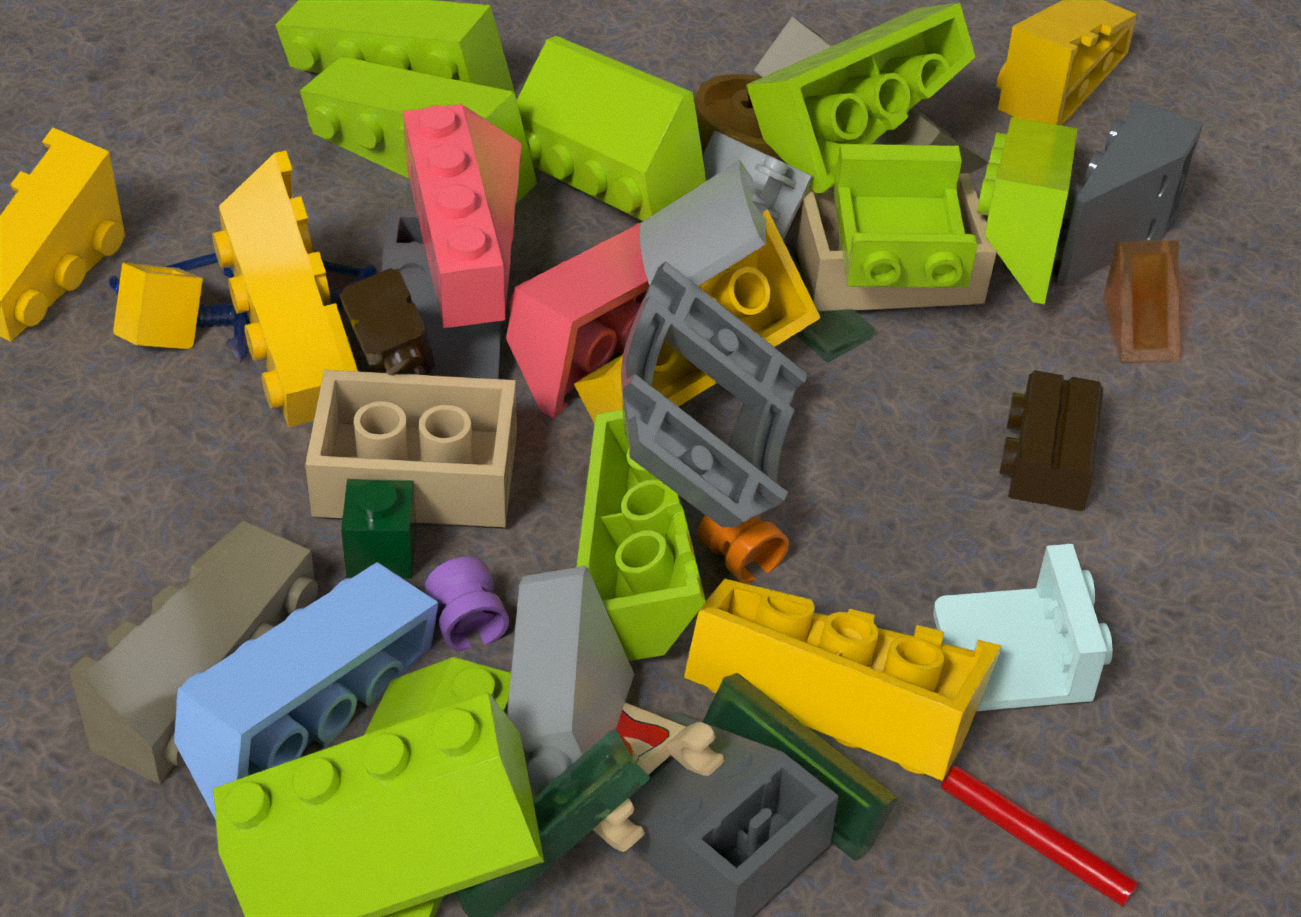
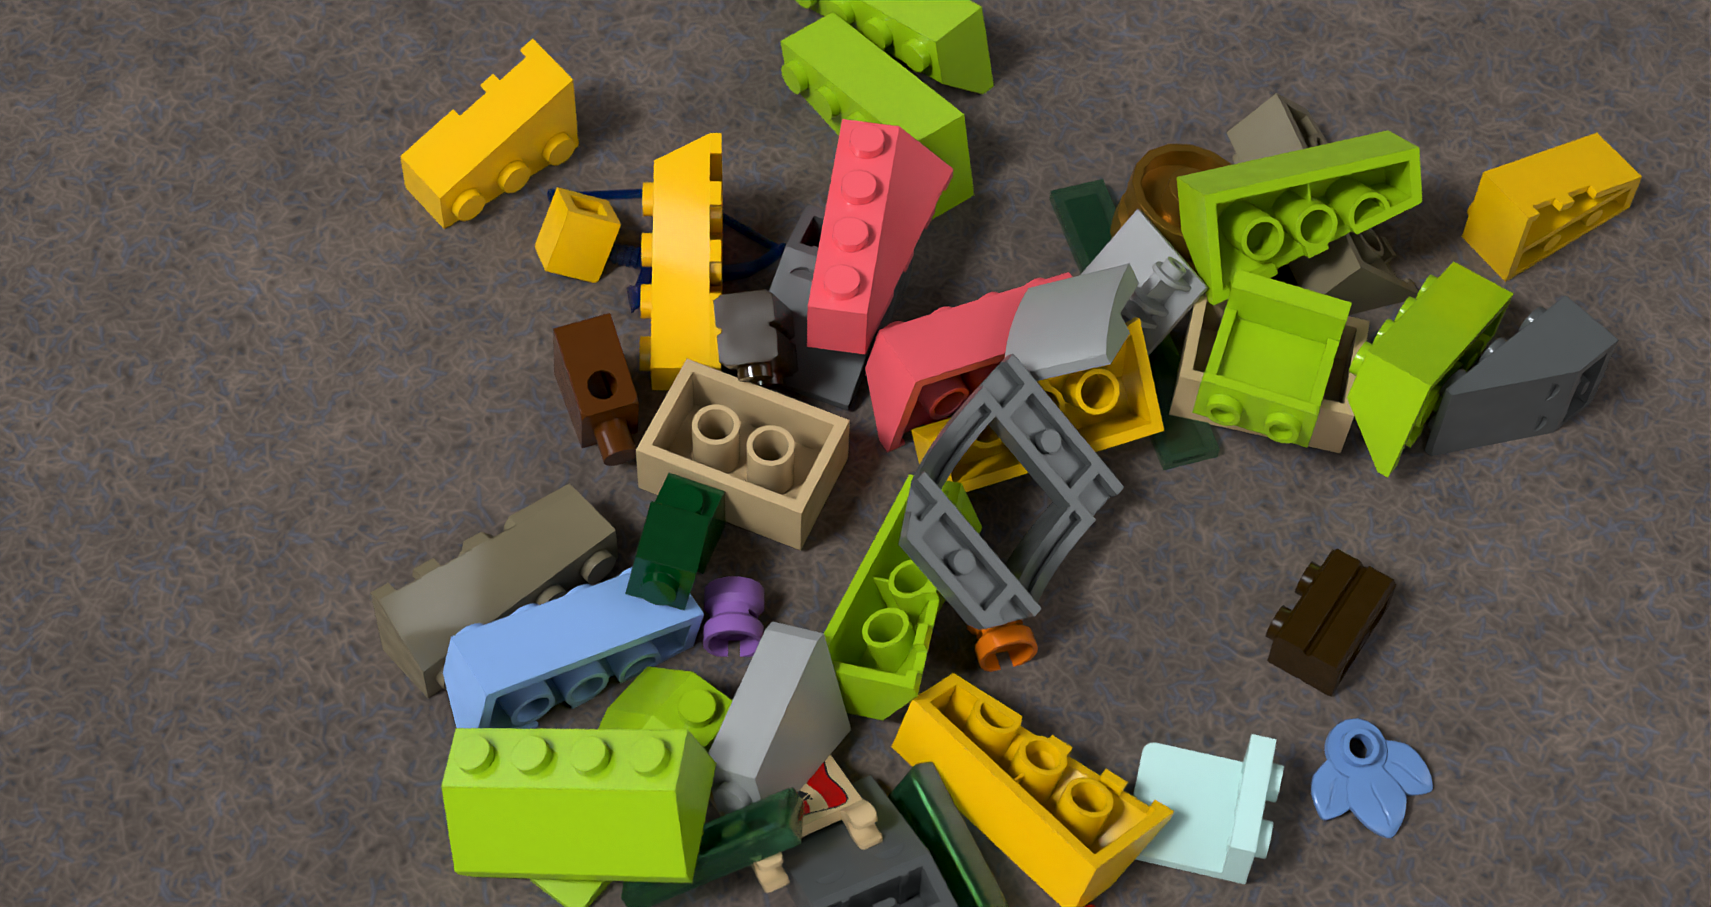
camera: 20 degrees right, 10 degrees up
lime slope [517,36,706,221] -> none
clear orange slope [1102,240,1180,362] -> none
none -> reddish brown torso [553,313,639,466]
none -> dark green brick [625,501,711,610]
none -> medium blue plate [1311,718,1433,838]

